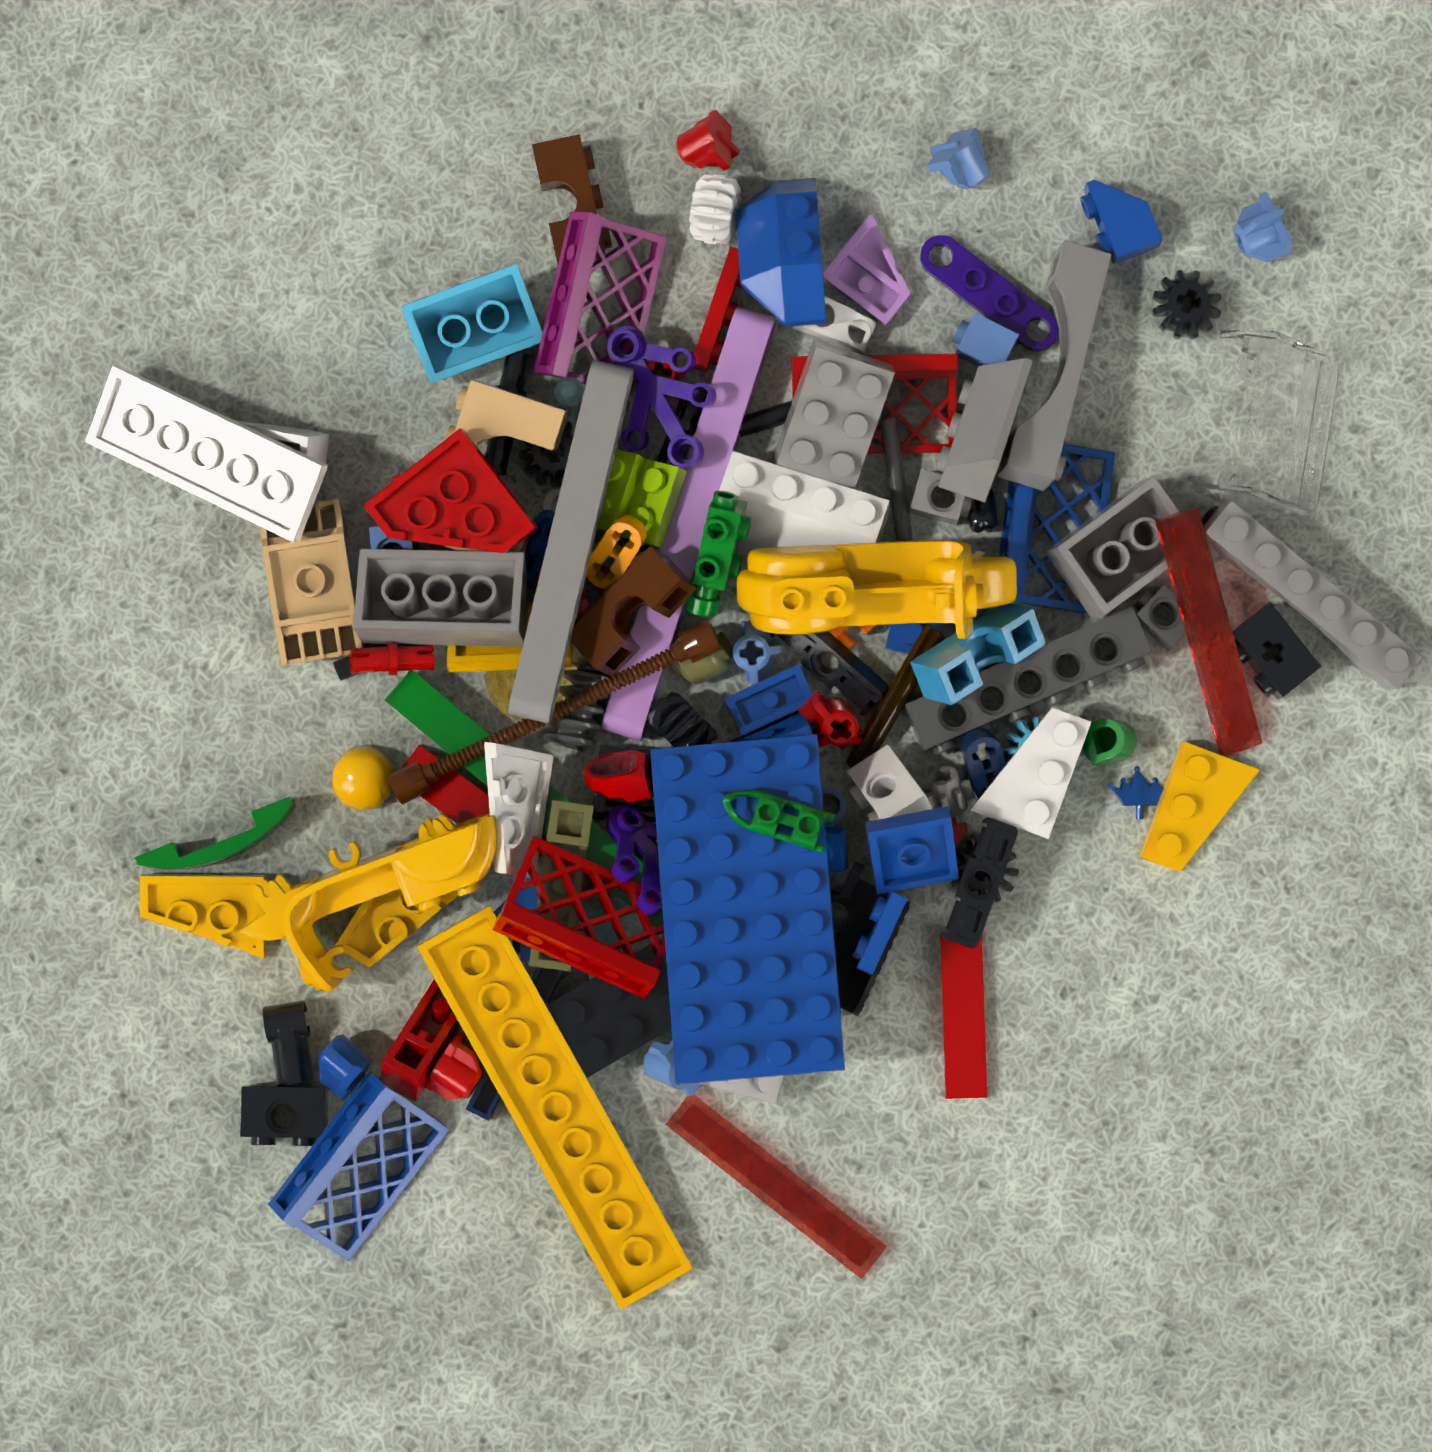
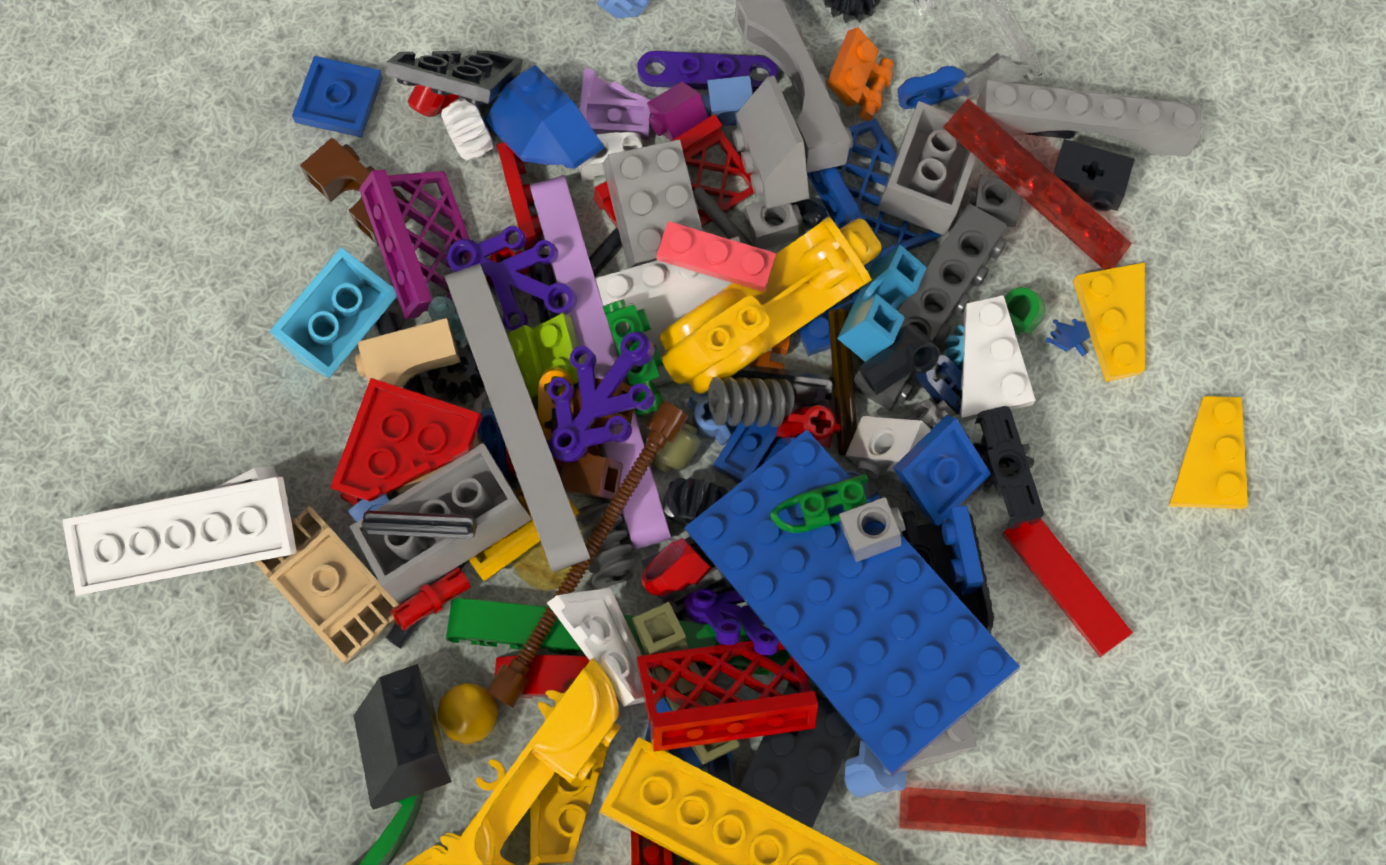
camera: 35 degrees left, 15 degrees down
none -> blue plate [292,56,383,138]
none -> black slope [353,664,452,810]
none -> black axle [362,510,477,539]
none -> black plate [385,51,523,105]
none -> dark purple plant [547,331,655,463]
none -> magenta brick [647,82,708,141]
none -> coral plate [656,221,776,292]
none -> dark grey piece [708,377,795,427]
none -> orange plate [827,27,894,121]
none -> light grey brick [839,497,906,562]
none -> black piece [859,325,940,395]
none -> blue plate [897,66,968,109]
none -> yellow wing [1168,396,1248,509]

